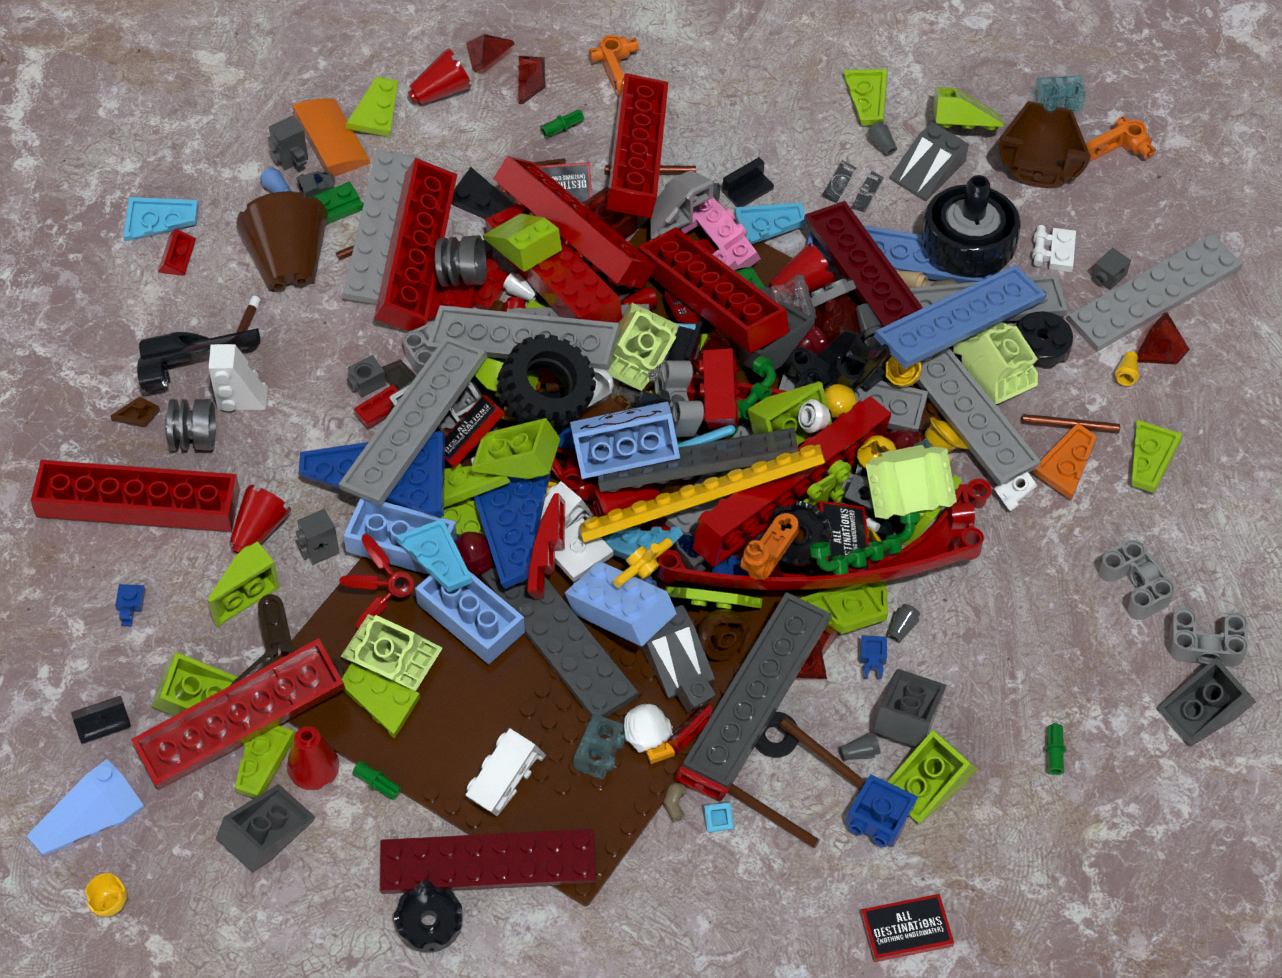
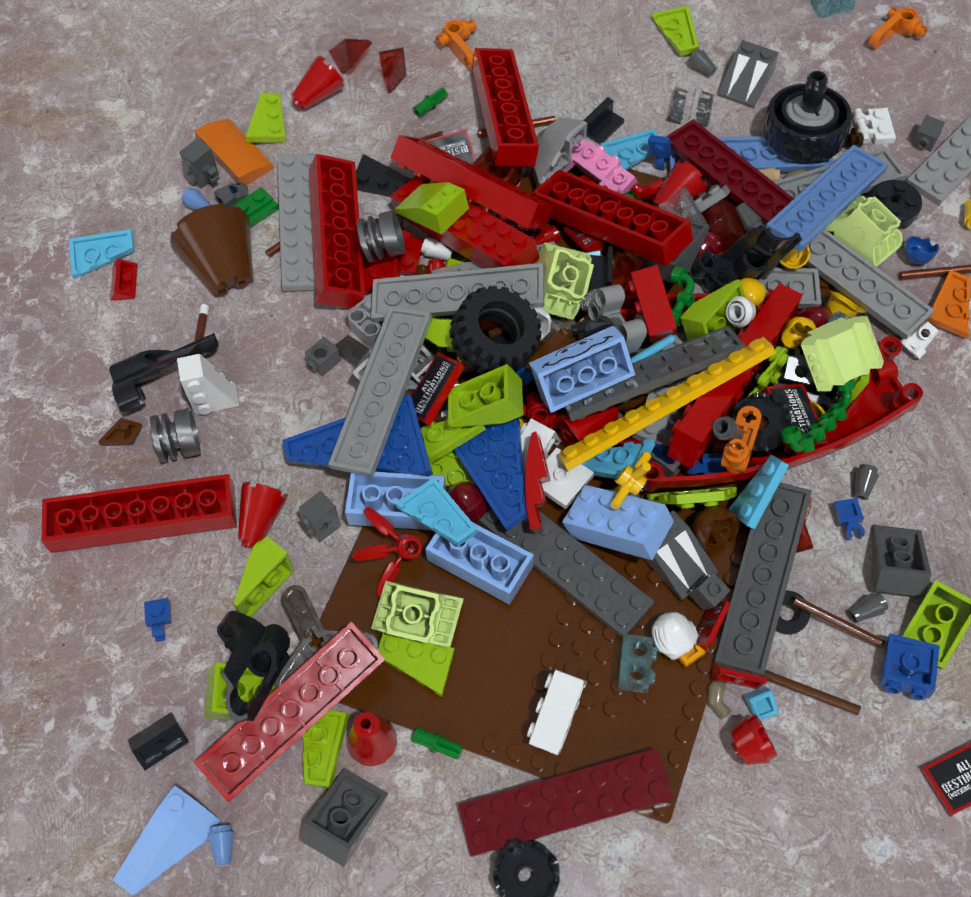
camera: 10 degrees left, 5 degrees up
red plate [354,384,398,429] -> none
lime wing [800,580,888,634] -> none
lime slope [933,87,1004,130] -> none
reddish brown cone [999,101,1091,188] -> none
none -> medium blue cone [208,825,234,866]
none -> black panel [217,611,290,722]
none -> red arm [631,178,664,200]
none -> blue plate [648,135,672,170]
none -> dark grey cone [713,416,744,441]
none -> medium azure wing [729,455,789,529]
none -> red cone [730,715,778,765]
none -> dark brown plate [846,128,864,149]
none -> blue hair [903,236,939,264]

